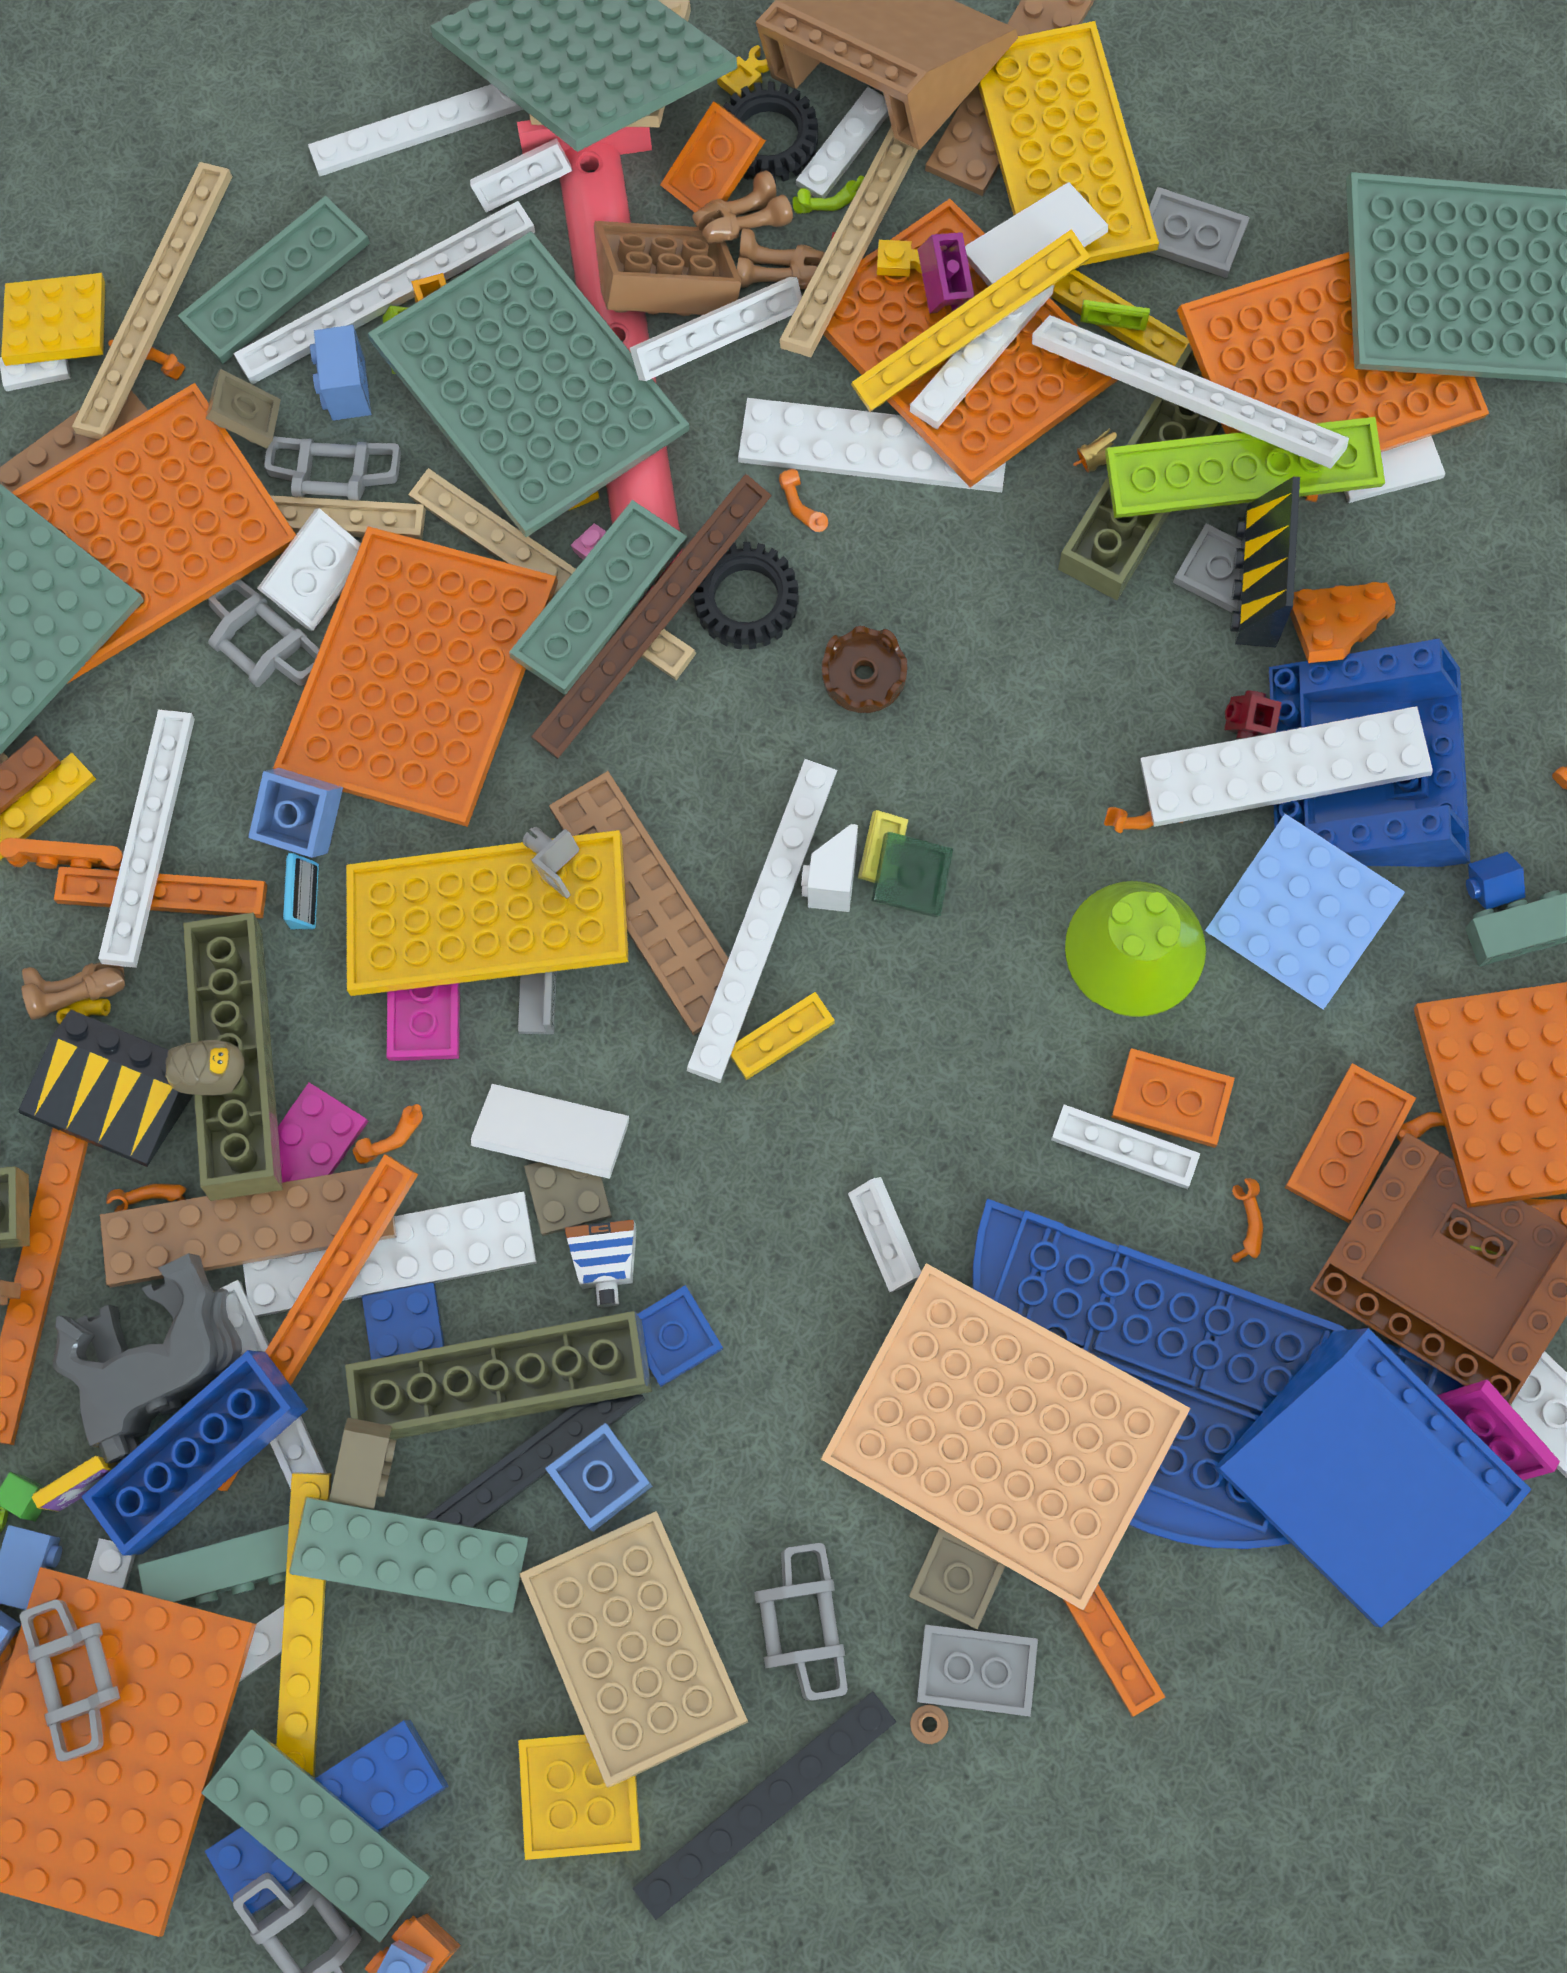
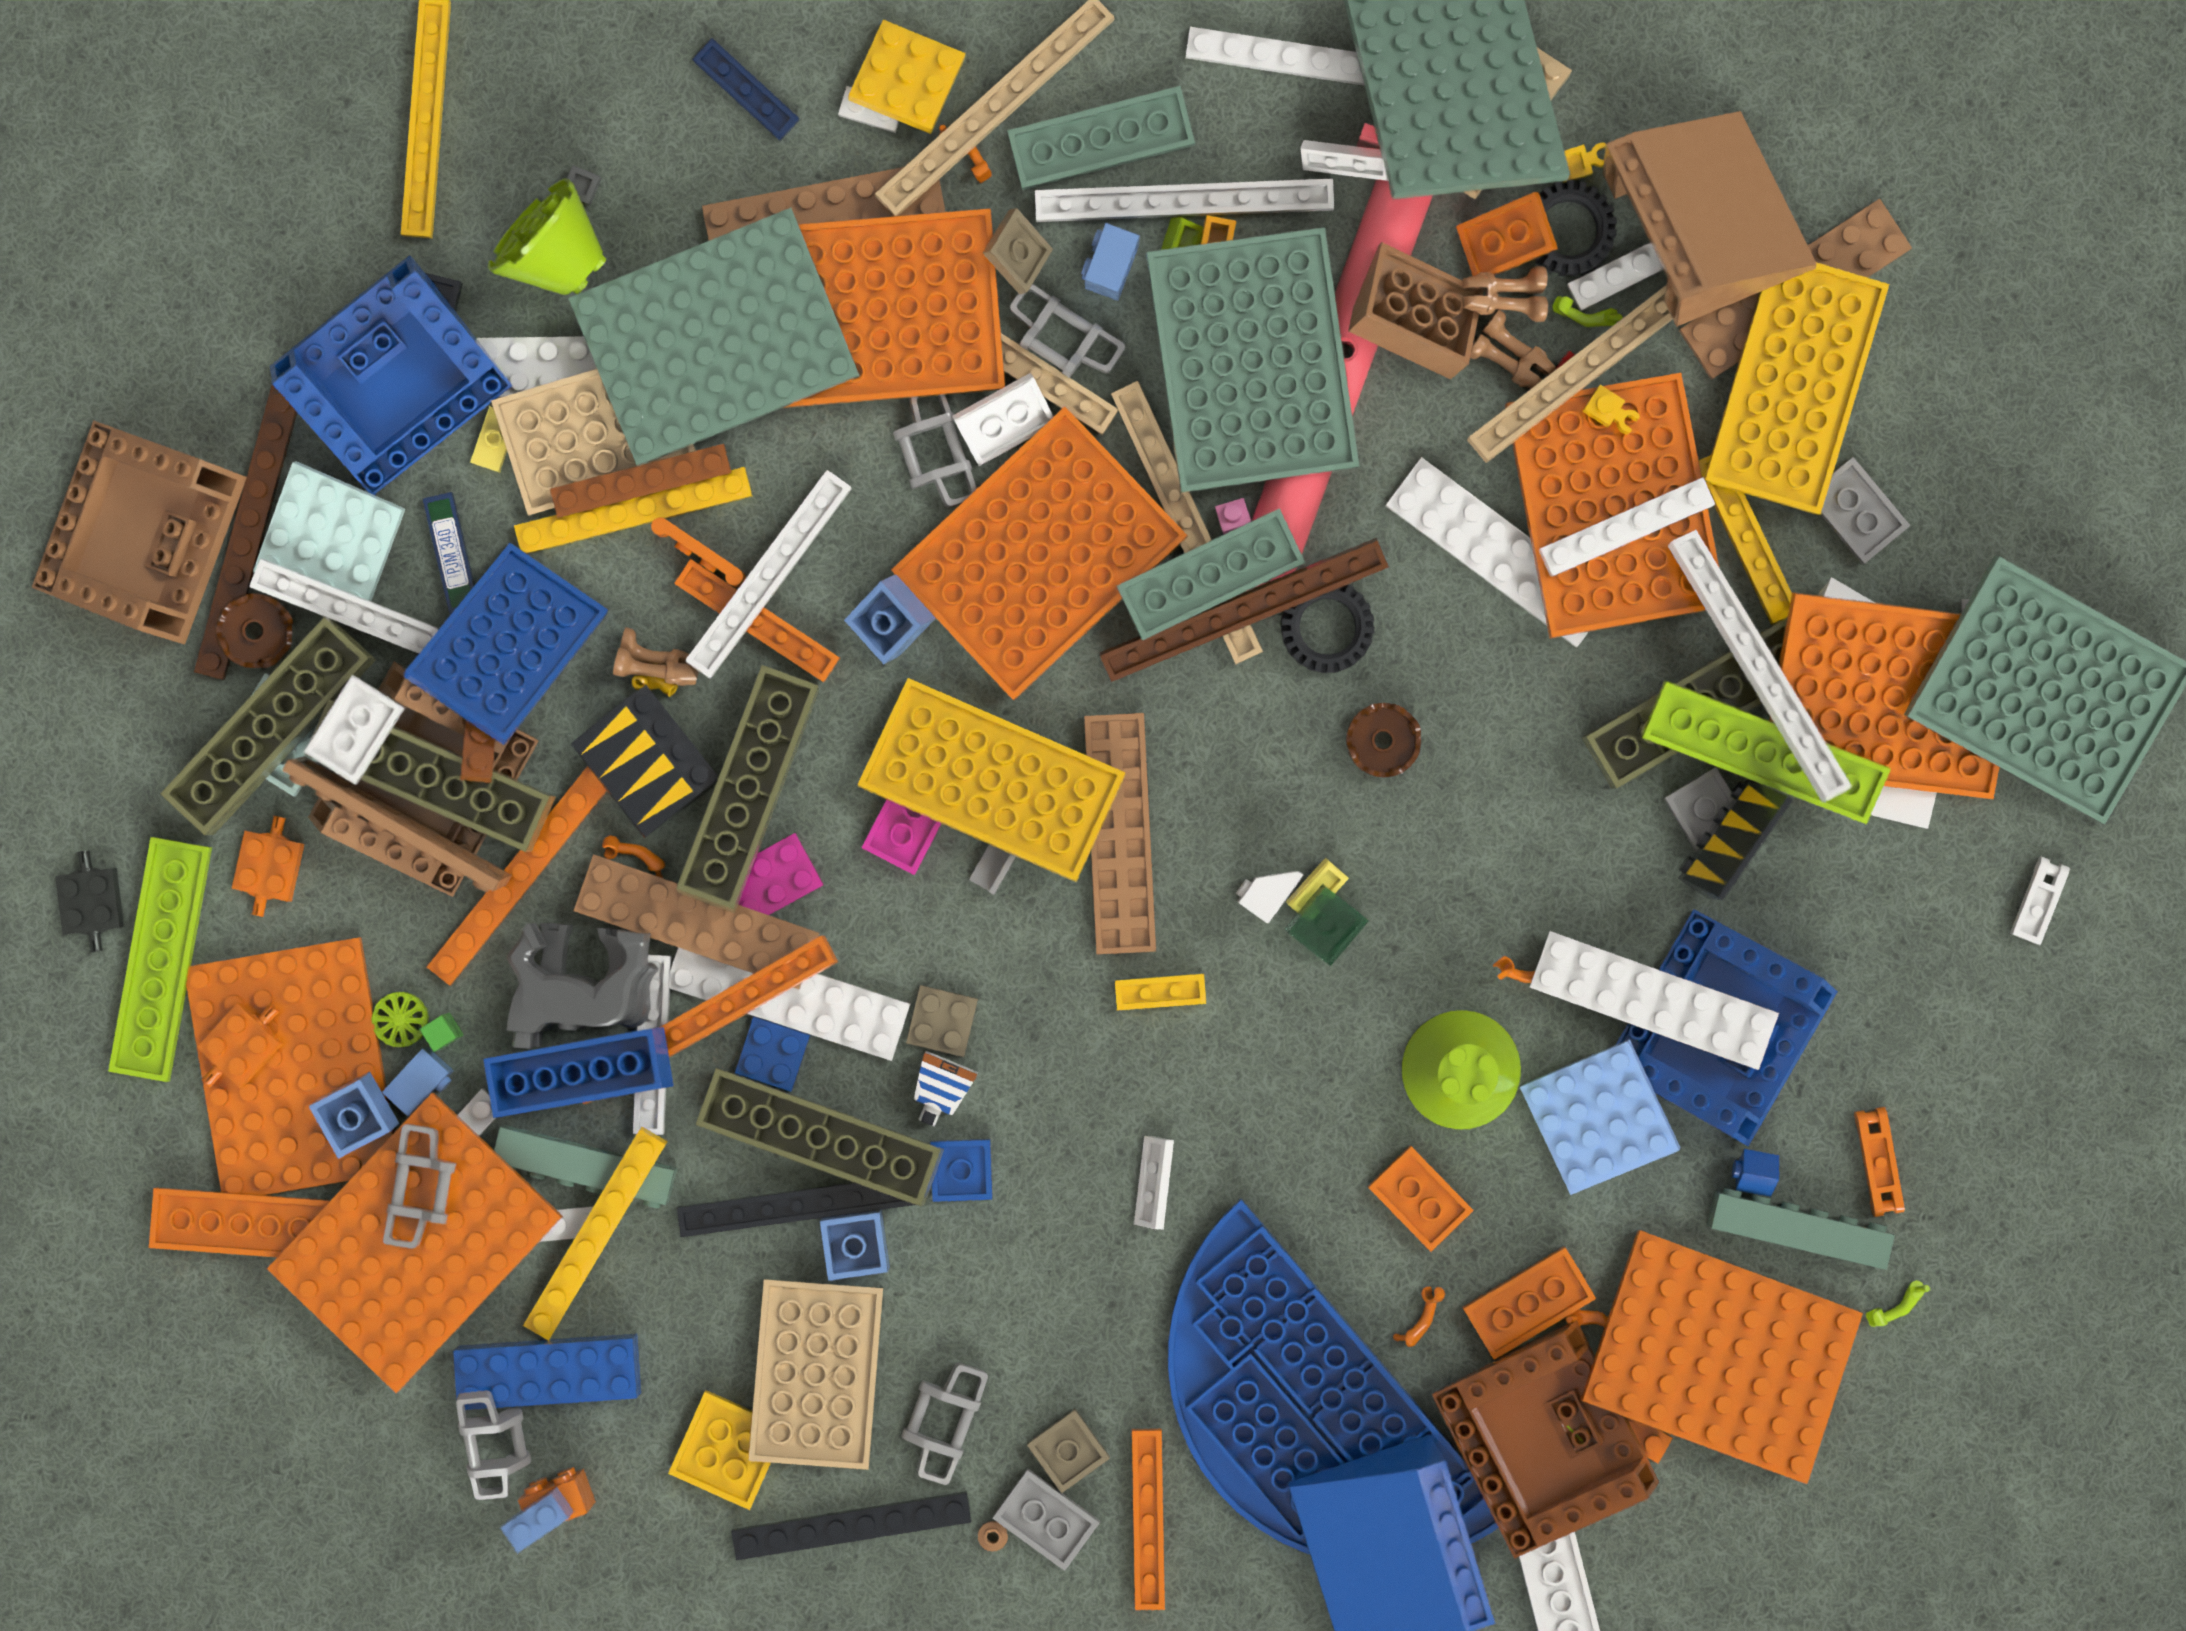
camera: 25 degrees right, 15 degrees up
yellow tile [32,1456,118,1512] -> none
dark tan piece [165,1040,244,1096] -> none
sand green plate [201,1729,432,1943] -> none
slope [283,853,319,929] -> none
sand green plate [289,1496,528,1613] -> none
dark tan brick [329,1418,397,1509] -> none
orange piece [352,1104,423,1164] -> none
white tile [471,1084,629,1179] -> none
light grey bracket [523,827,579,899] -> none
white plate [630,277,802,381] -> none
white plate [687,759,837,1083] -> none
orange piece [779,469,828,532] -> none
light nougat plate [821,1263,1191,1610] -> none
yellow plate [851,229,1090,412] -> none
magenta brick [917,232,974,314] -> none
white tile [965,182,1108,286] -> none
white plate [1051,1105,1200,1189] -> none
pearl gold piece [1073,428,1117,473] -> none
lime slope [1080,300,1150,331] -> none
dark red brick [1224,690,1282,740] -> none
orange plate [1290,582,1396,663] -> none
dark pink plate [1437,1379,1560,1480] -> none

